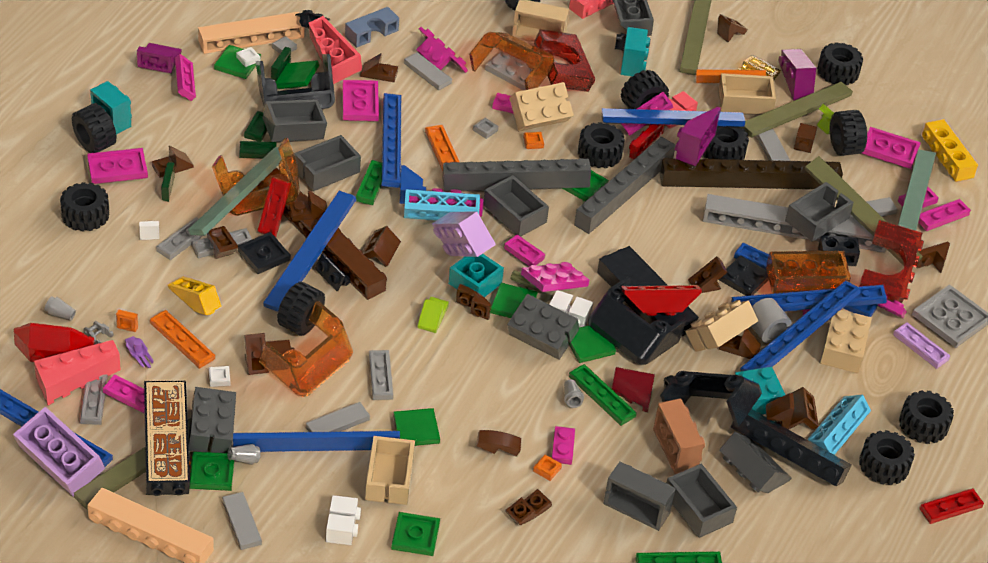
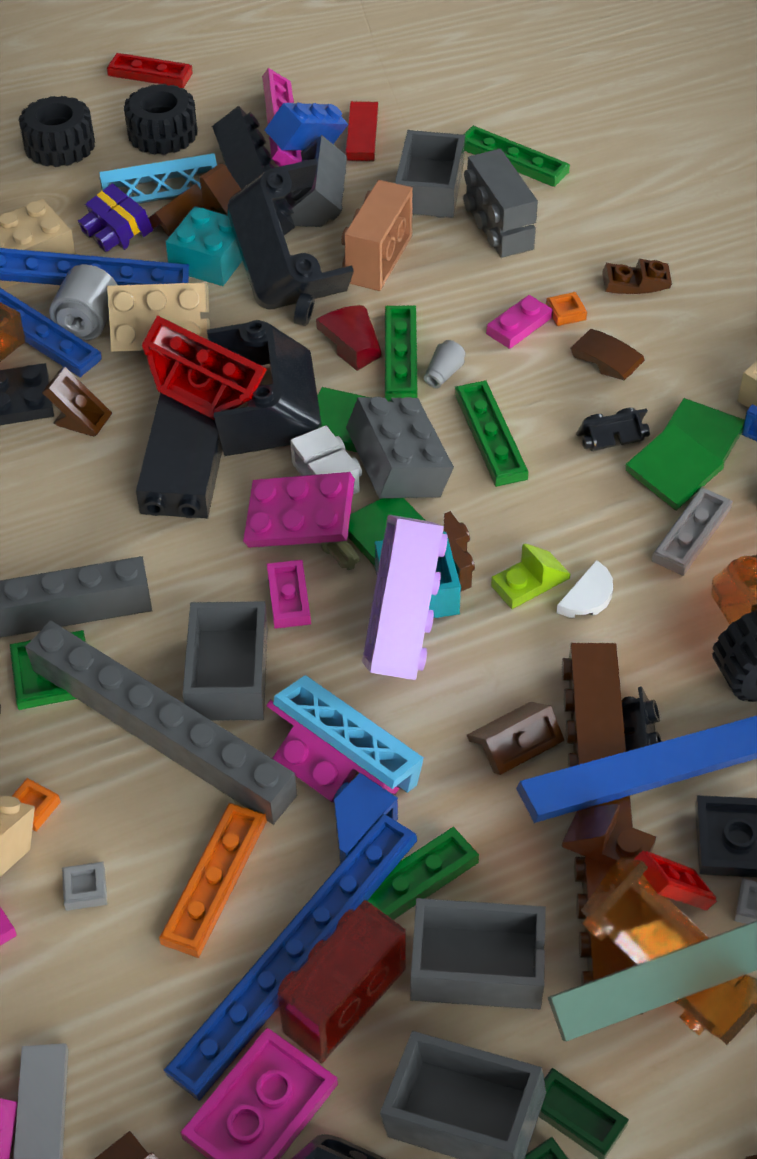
camera: 135 degrees left, 5 degrees up
none -> dark purple hips [78,183,153,252]
none -> dark pink plate [262,68,302,167]
none -> blue brick [264,102,348,150]
none -> clear red brick [278,900,406,1064]
none -> red tile [346,101,378,161]
none -> green tile [455,380,529,487]
none -> white tile [557,560,613,618]
none -> black hinge [576,407,650,451]
none -> green tile [626,423,724,511]

